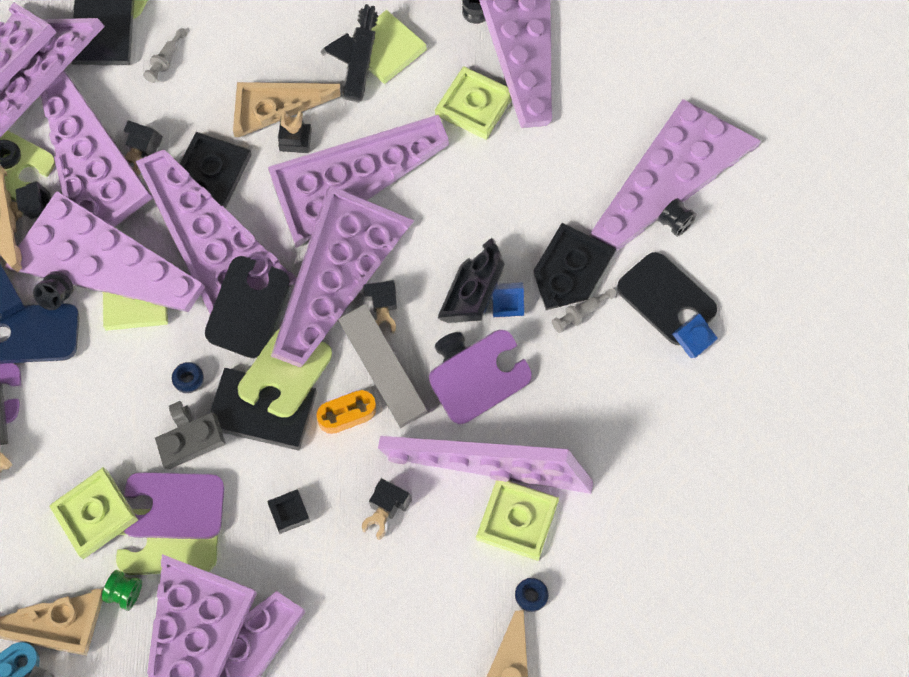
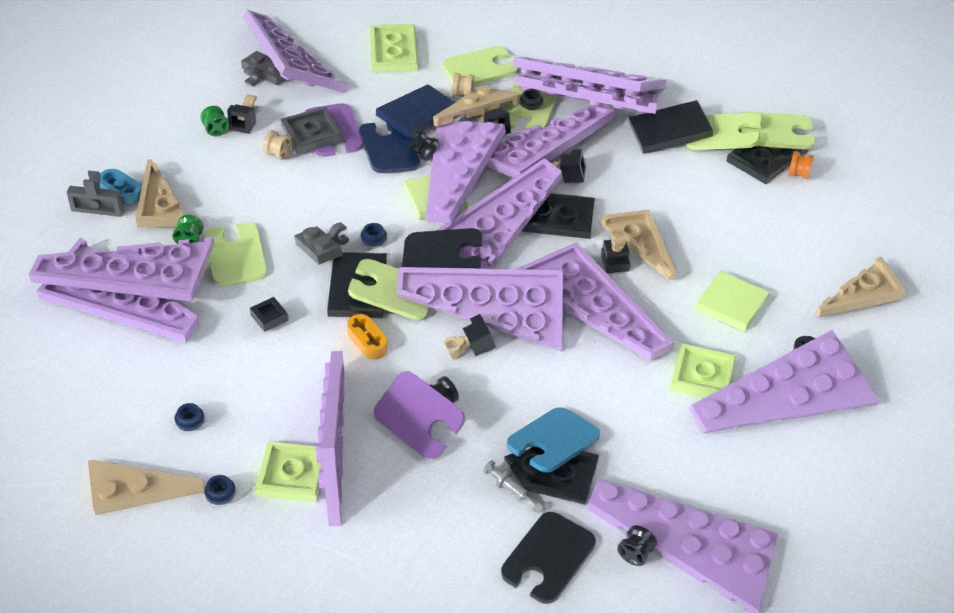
camera: 75 degrees right, 20 degrees down
yellowish green tile [49,467,138,559] -> none
medium lavender piece [124,473,224,539] -> none
light grey piece [143,28,186,83] -> none
black piece [320,4,379,103] -> none
light grey tile [338,304,428,429] -> none
black piece [362,478,411,540] -> none
black tile [438,238,505,323] -> none
blue plate [492,282,524,317] -> none
blue plate [672,314,718,358] -> none
none -> dark blue plate [174,403,205,431]
none -> dark azure piece [506,407,600,472]

